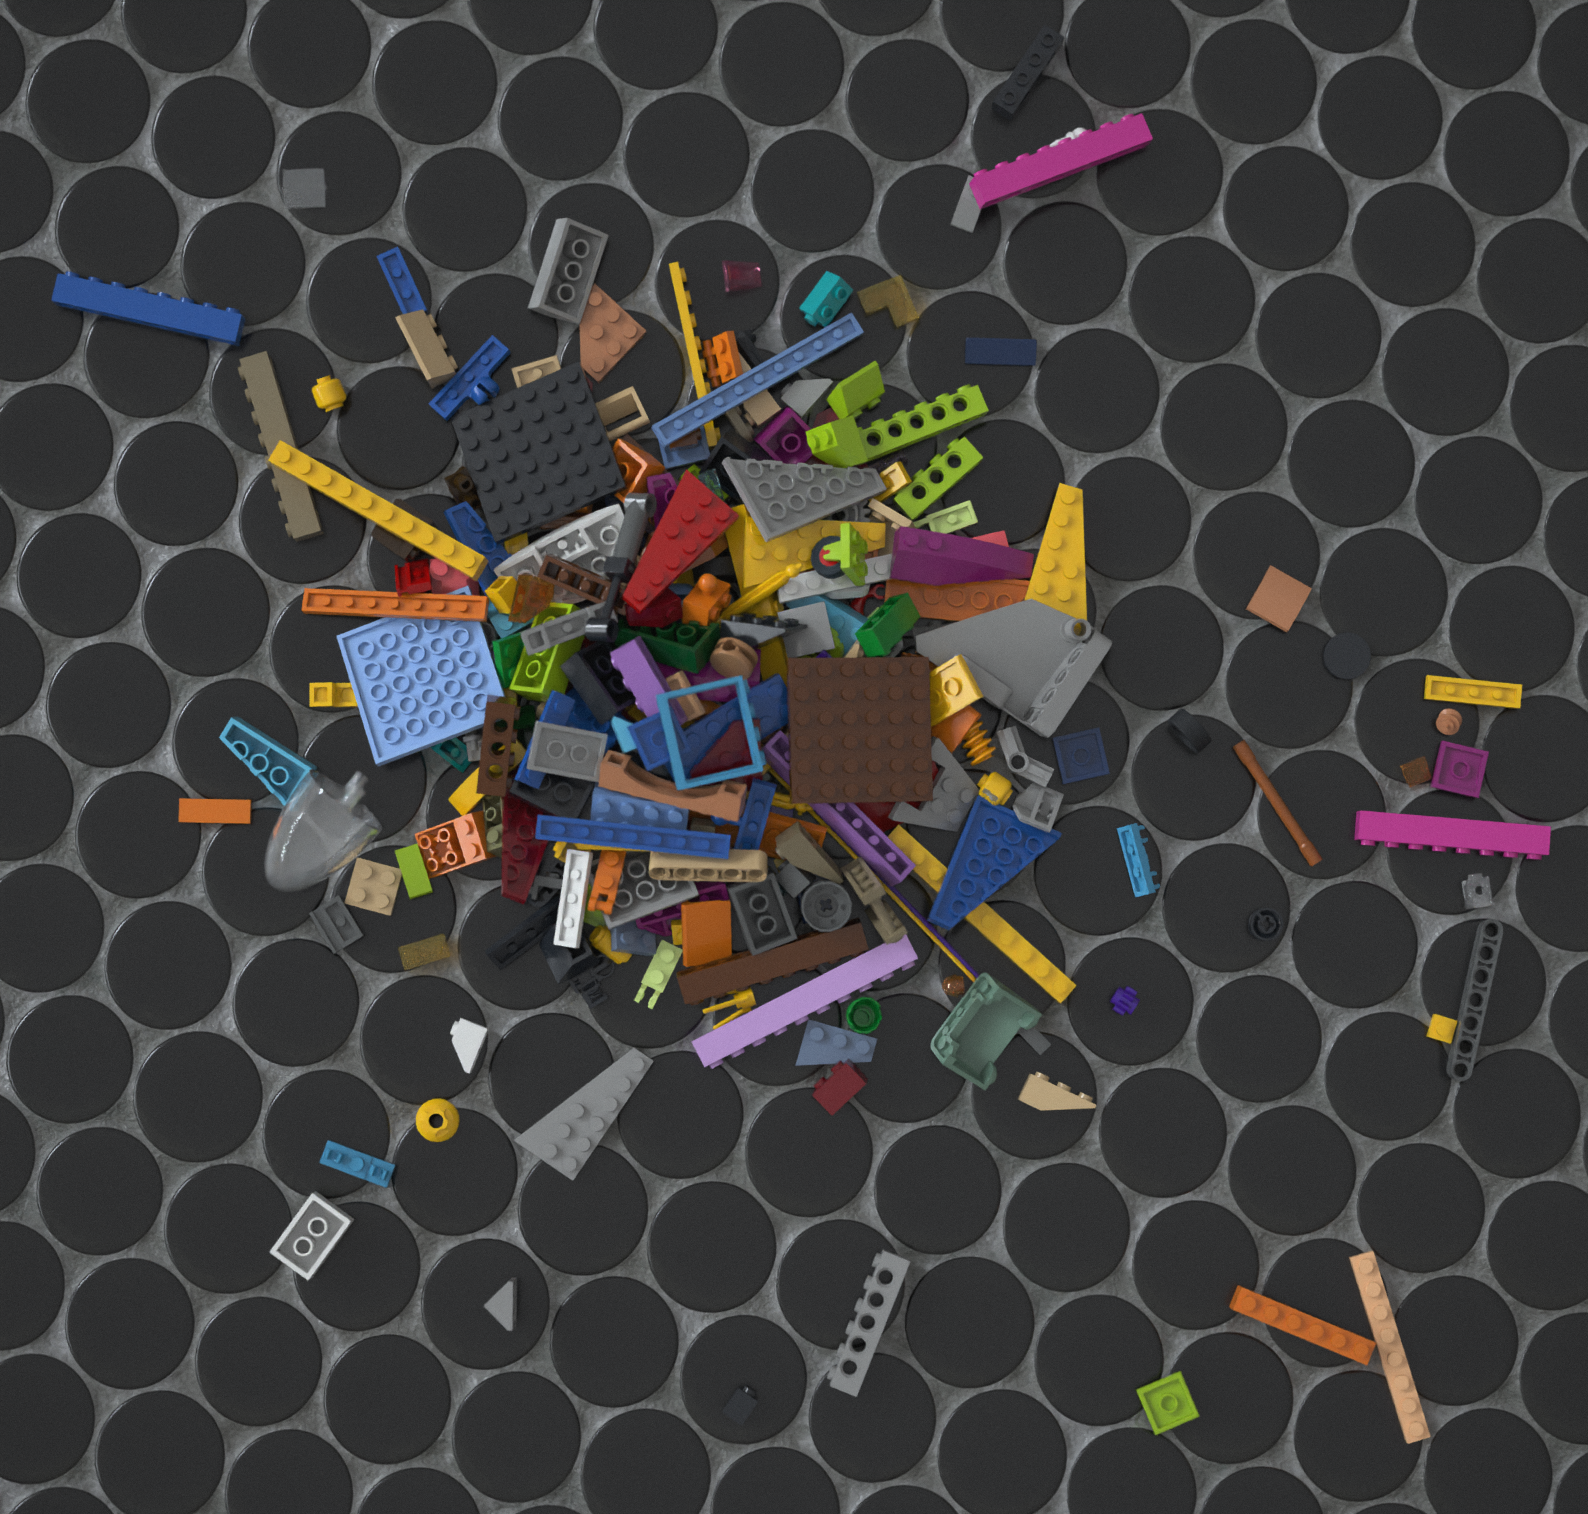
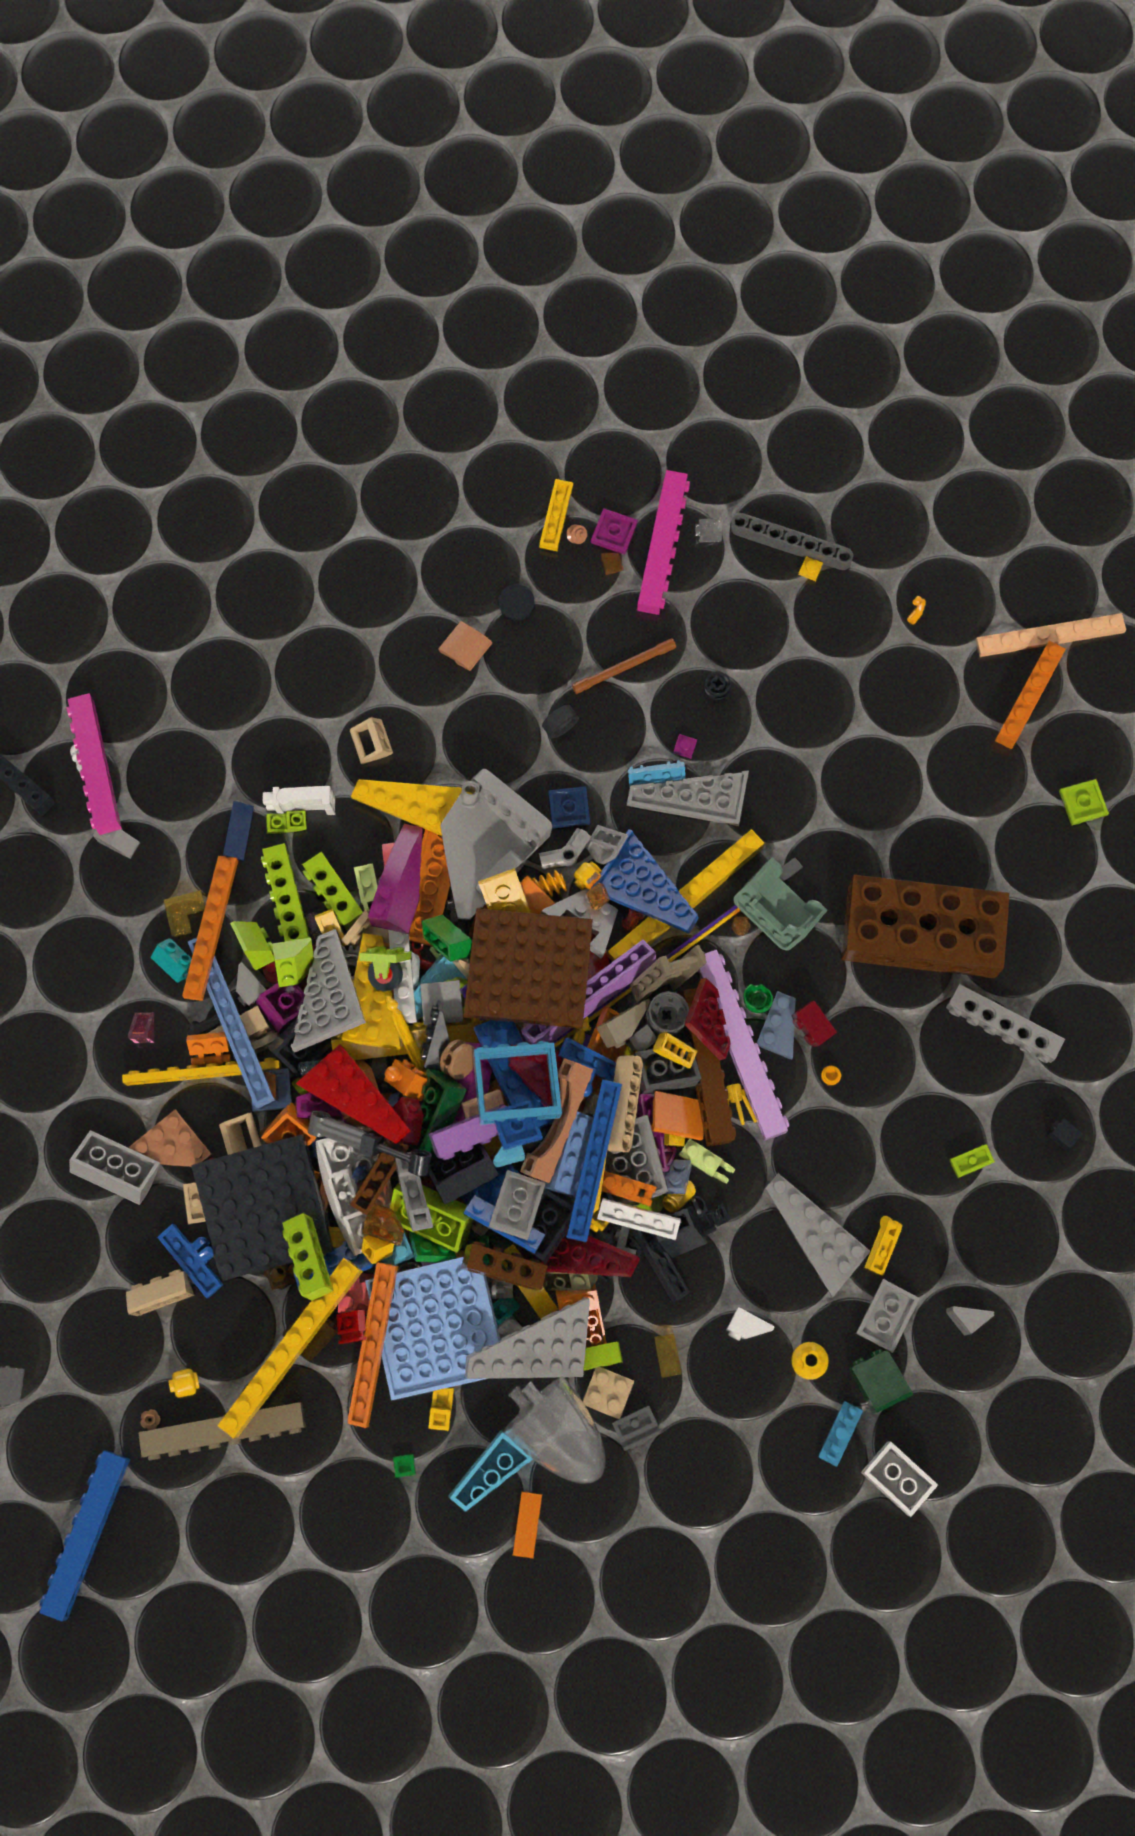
camera: 80 degrees left, 10 degrees down
blue plate [377,247,428,314] -> none
tan slope [1018,1072,1096,1110] -> none
dark purple gear [1110,986,1140,1015] -> none
none -> medium nougat plate [140,1410,160,1430]
none -> orange plate [182,856,238,1001]
none -> white hips [263,786,335,815]
none -> lime slope [266,811,306,834]
none -> lime brick [282,1213,334,1301]
none -> tan tile [350,717,393,764]
none -> dark blue plate [351,1163,369,1184]
none -> green tile [393,1454,416,1478]
none -> light grey wing [465,1297,590,1379]
none -> clear orange plate [586,883,610,910]
none -> clear red bush [622,908,645,931]
none -> light grey wing [627,771,749,826]
none -> yellow slope [653,1032,697,1068]
none -> magenta plate [673,734,697,759]
none -> dark red plate [684,978,731,1060]
none -> light orange plate [821,1066,841,1085]
none -> reddish brown brick [841,875,1010,978]
none -> dark green slope [849,1349,914,1413]
none -> light grey plate [856,1279,920,1353]
none -> yellow plate [865,1216,902,1276]
none -> light orange arm [907,596,926,625]
none -> lime plate [950,1144,995,1178]

